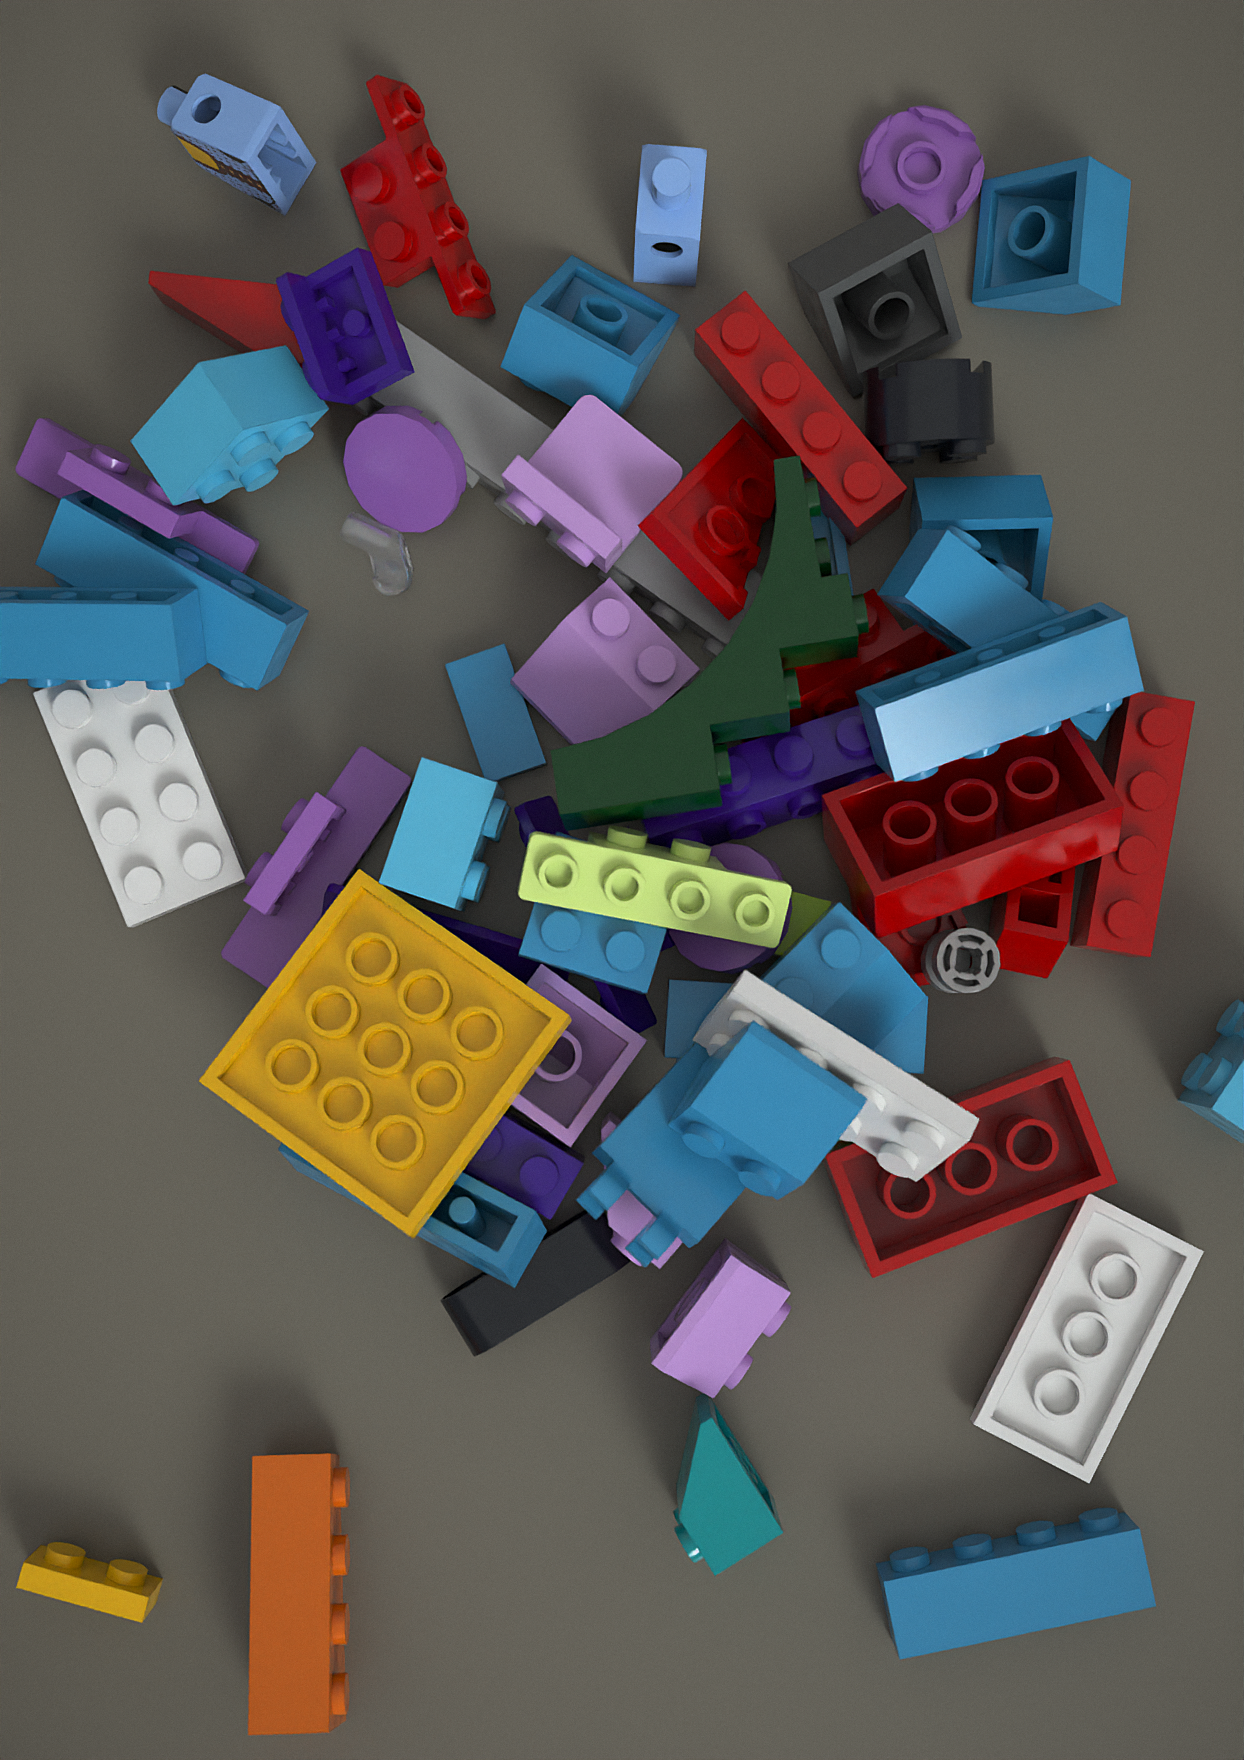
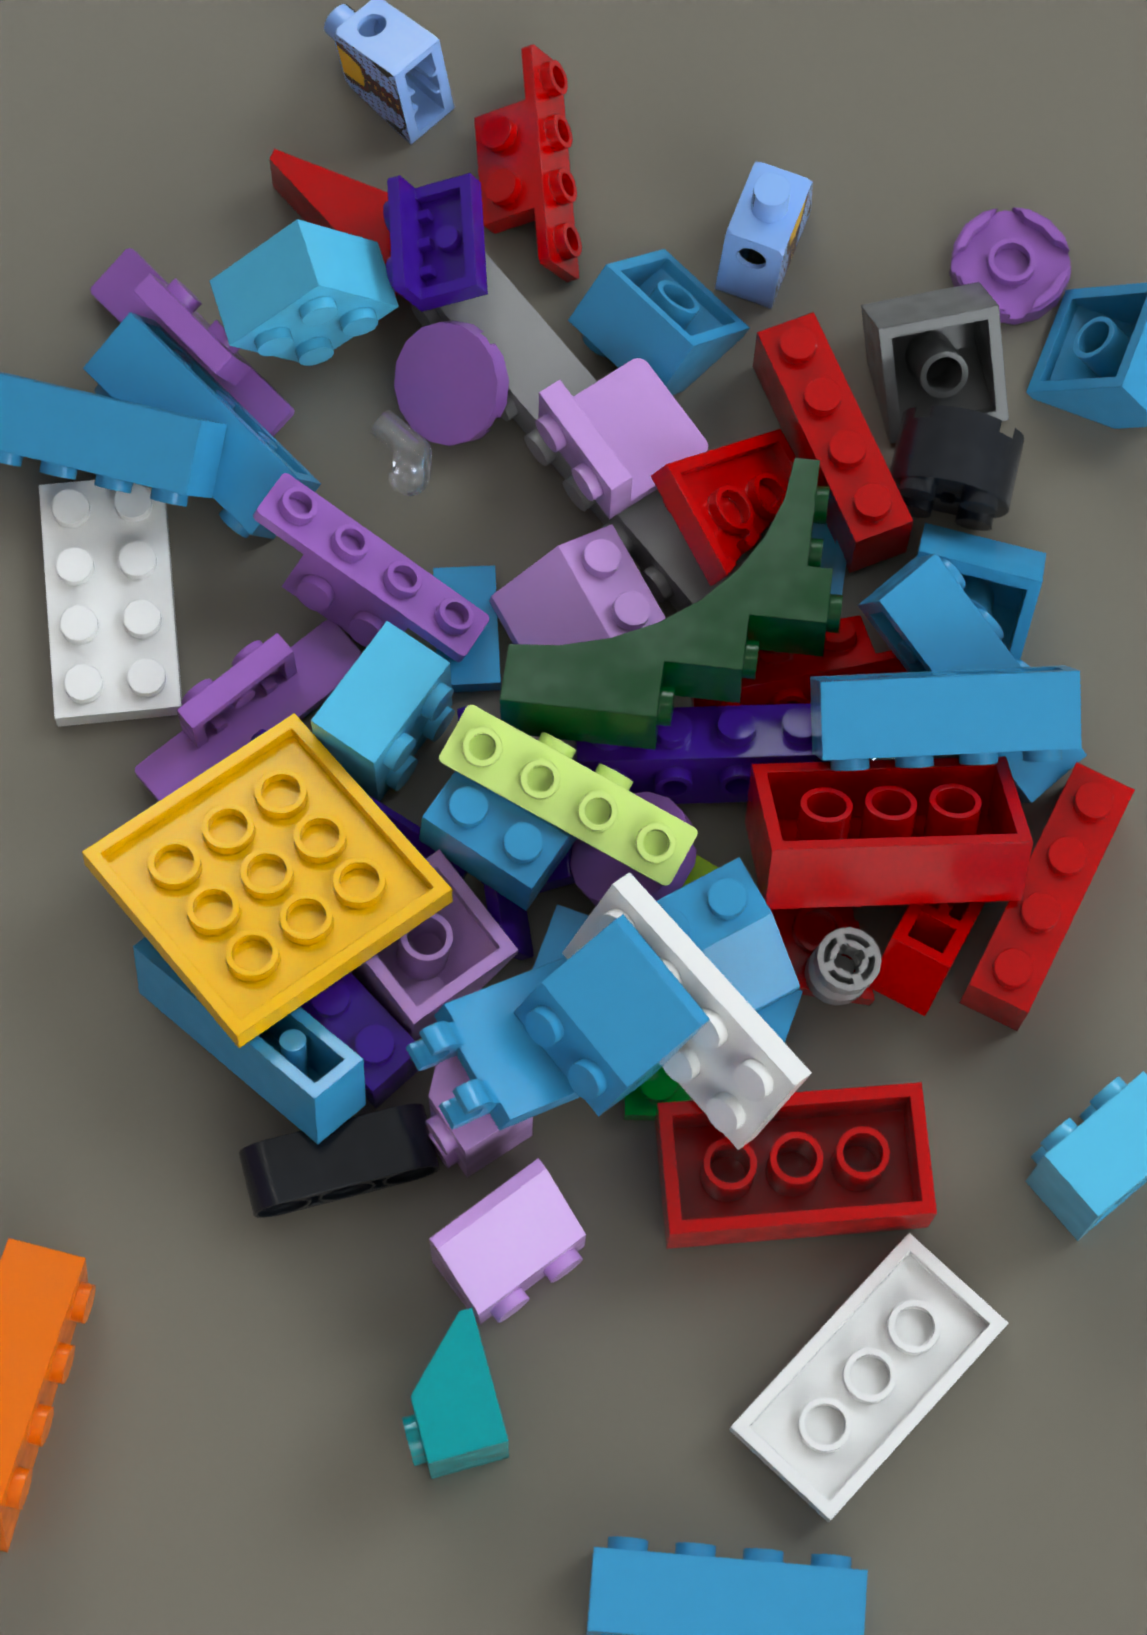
camera: 10 degrees right, 15 degrees down
none -> medium lavender bracket [253,473,490,662]

